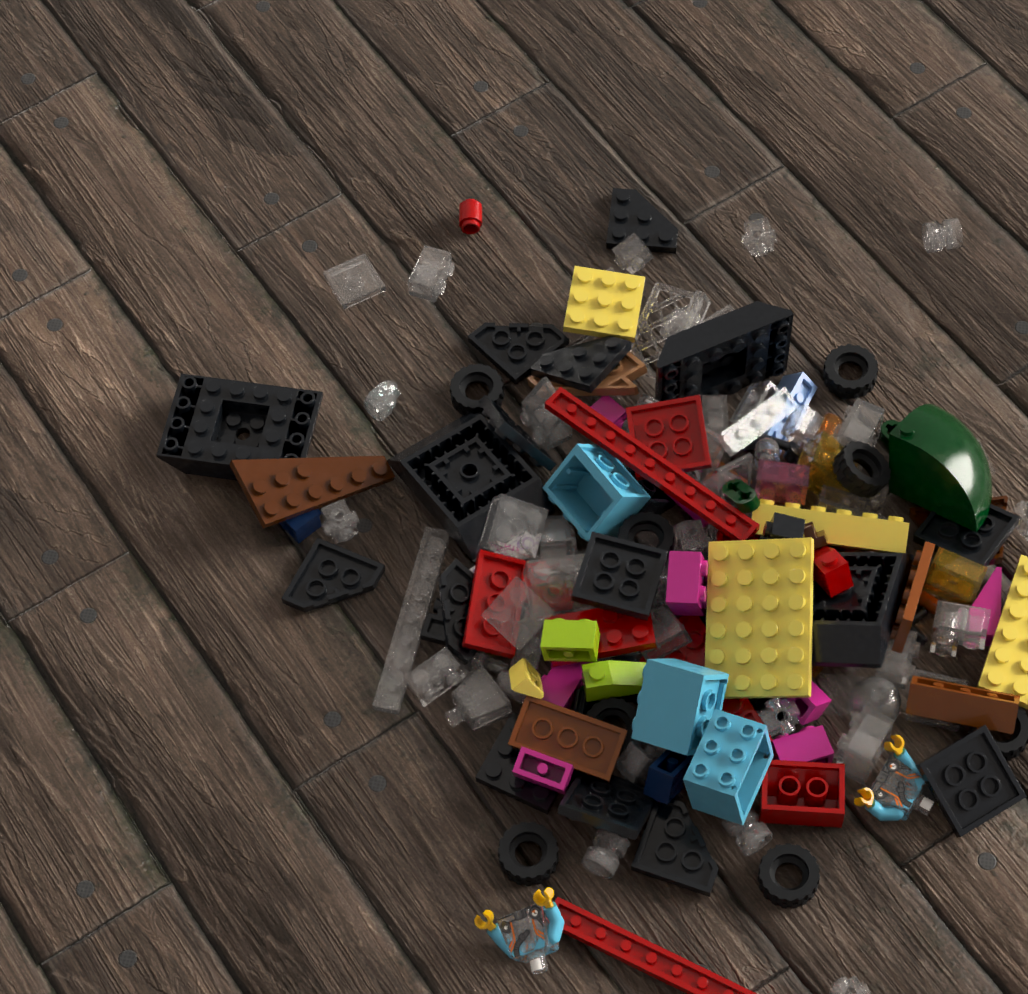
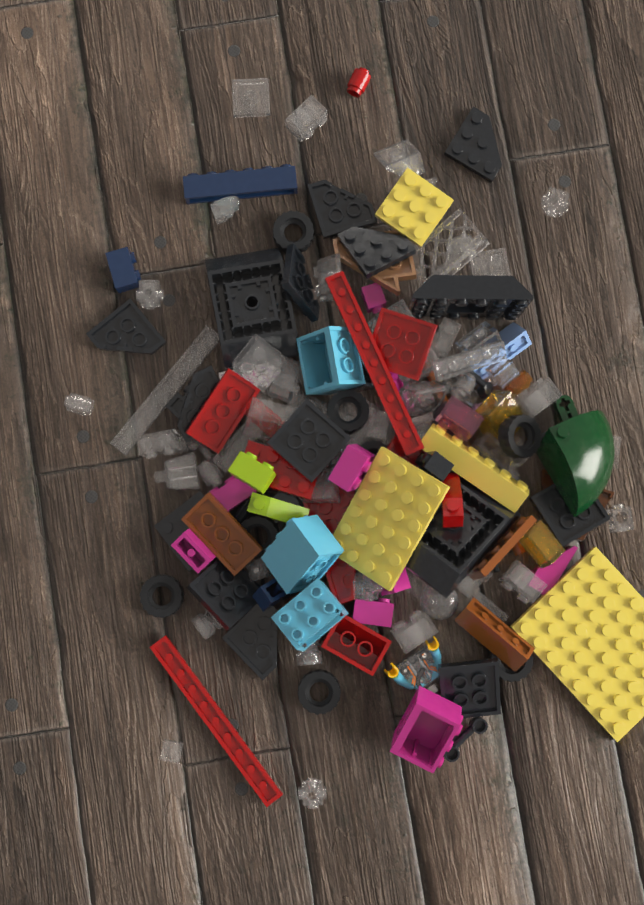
camera: 20 degrees right, 25 degrees up
black slope [156,373,323,481] -> none
reddish brown wing [229,456,395,529] -> none
torso [474,887,564,974] -> none
clear plate [481,576,555,651] -> none
light yellow slope [509,658,544,699] -> none
clear brick [612,232,654,274] -> none
dark green beam [722,479,760,514] -> none
reddish brown tile [803,522,828,549] -> none
black tyre [823,344,878,399] -> none
none -> clear brick [64,393,94,416]
none -> dark blue brick [183,164,298,205]
none -> clear slope [373,139,425,176]
none -> dark pink container [390,685,463,773]
none -> black bar [444,717,488,762]

